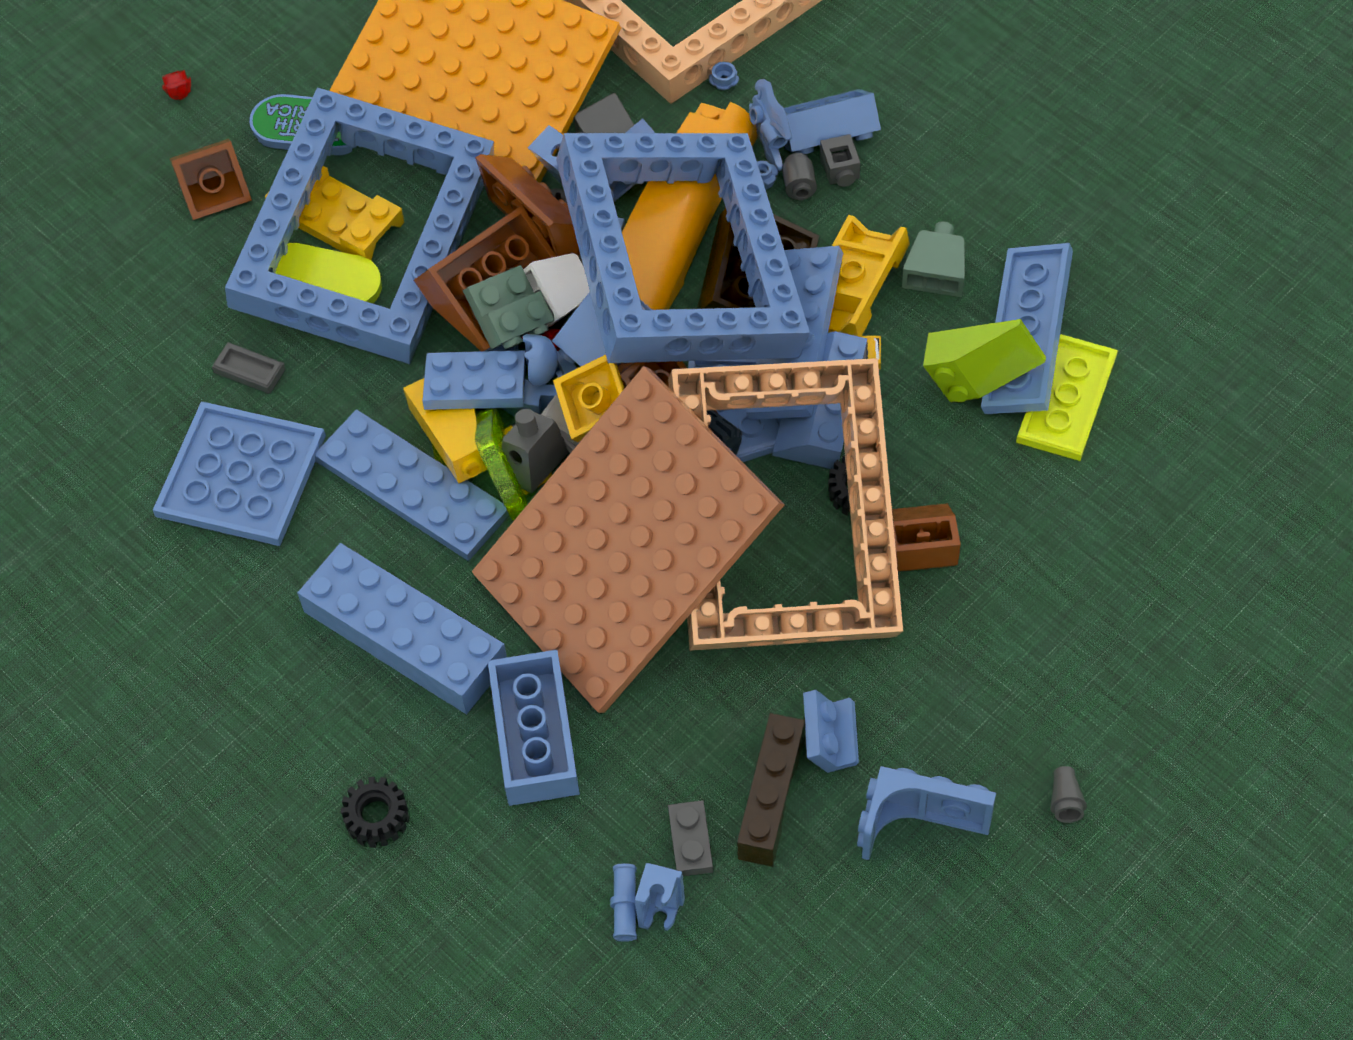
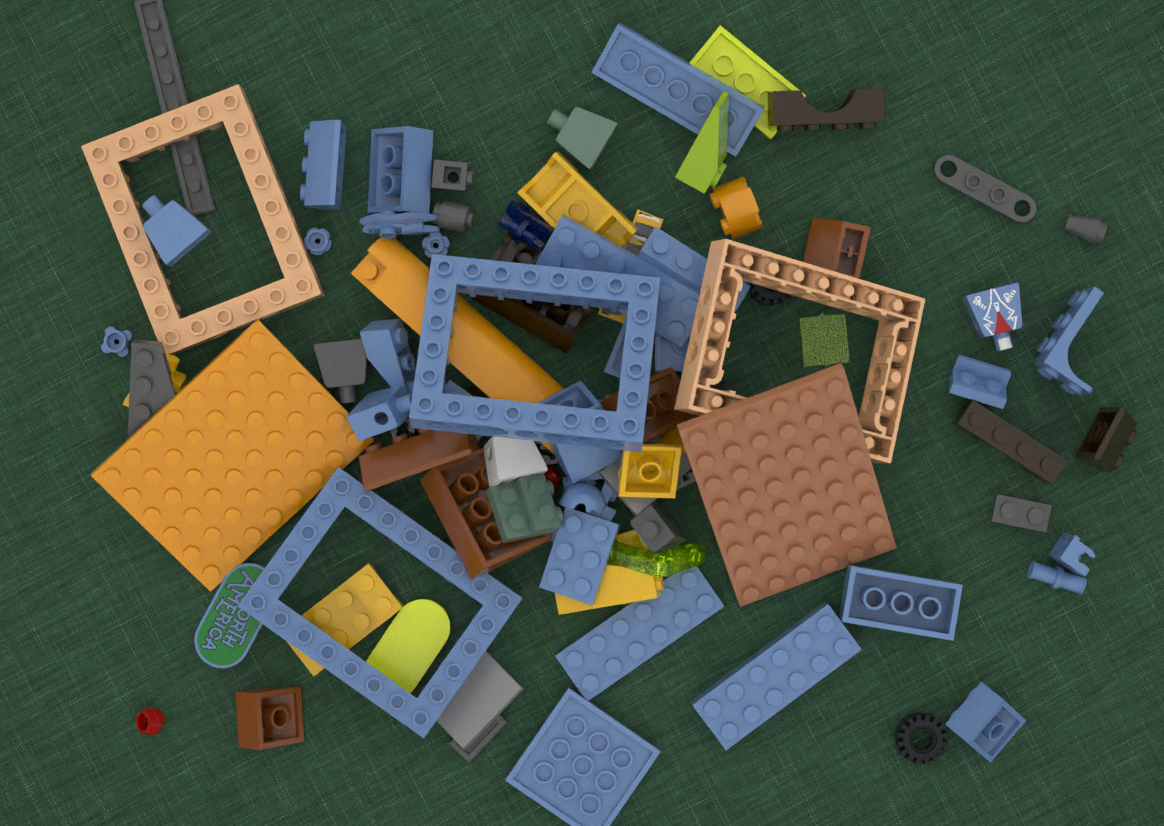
camera: 75 degrees left, 30 degrees up
none -> medium blue slope [300,120,347,211]
none -> light grey tile [436,651,524,749]
none -> clear blue hips [497,201,554,252]
none -> light orange cylinder [709,176,763,240]
none -> dark brown arch [768,88,885,131]
none -> clear neon green piece [799,313,850,367]
none -> dark grey plate [933,155,1036,223]
none -> medium blue slope [945,682,1027,763]
none -> medium blue torso [962,282,1022,351]
none -> dark brown slope [1075,407,1137,473]

